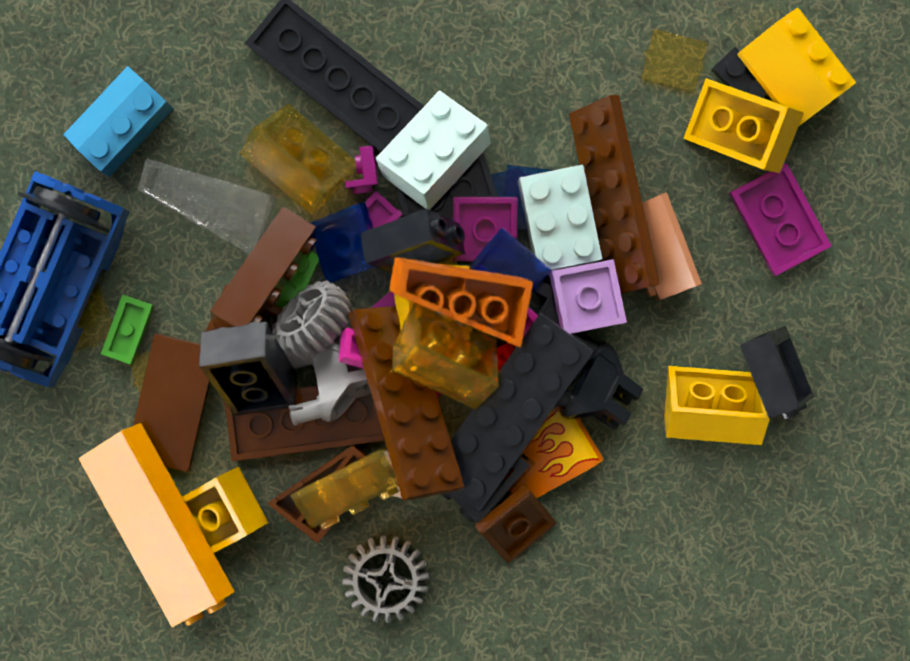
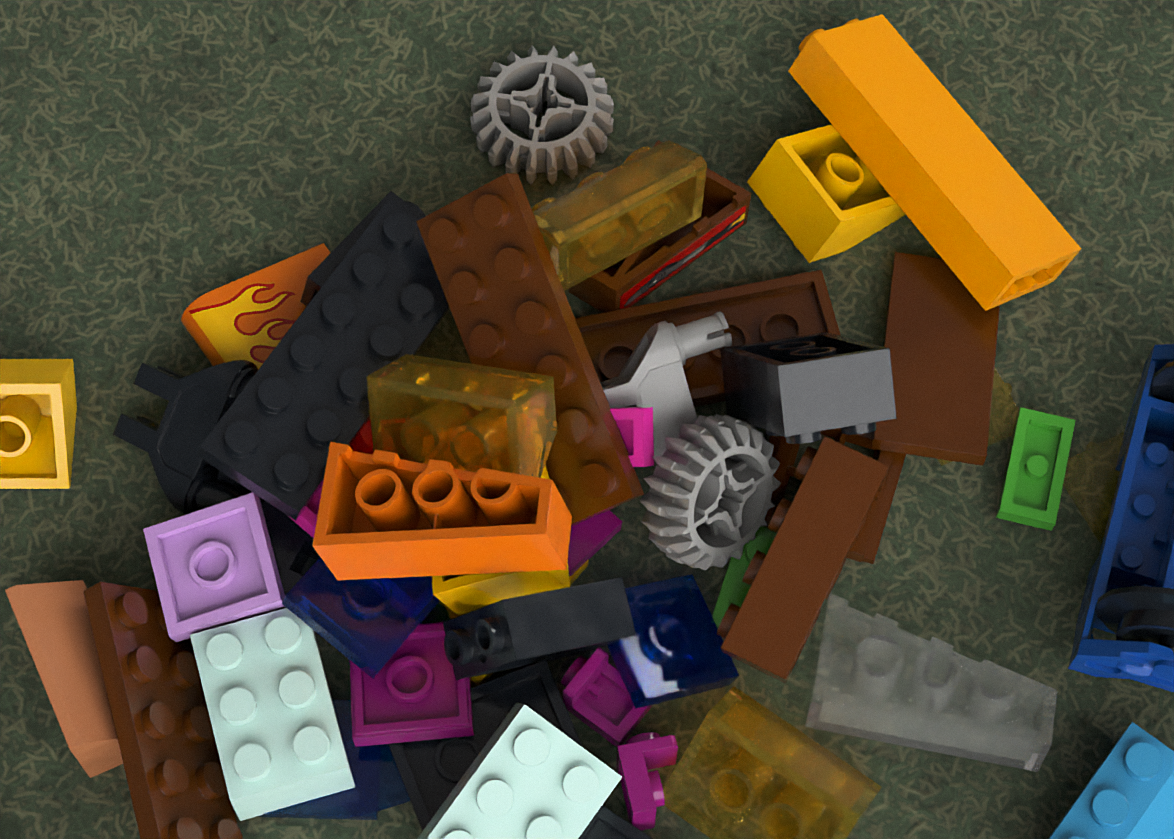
camera: 170 degrees right, 20 degrees down
reddish brown tile [474,484,557,563] -> none

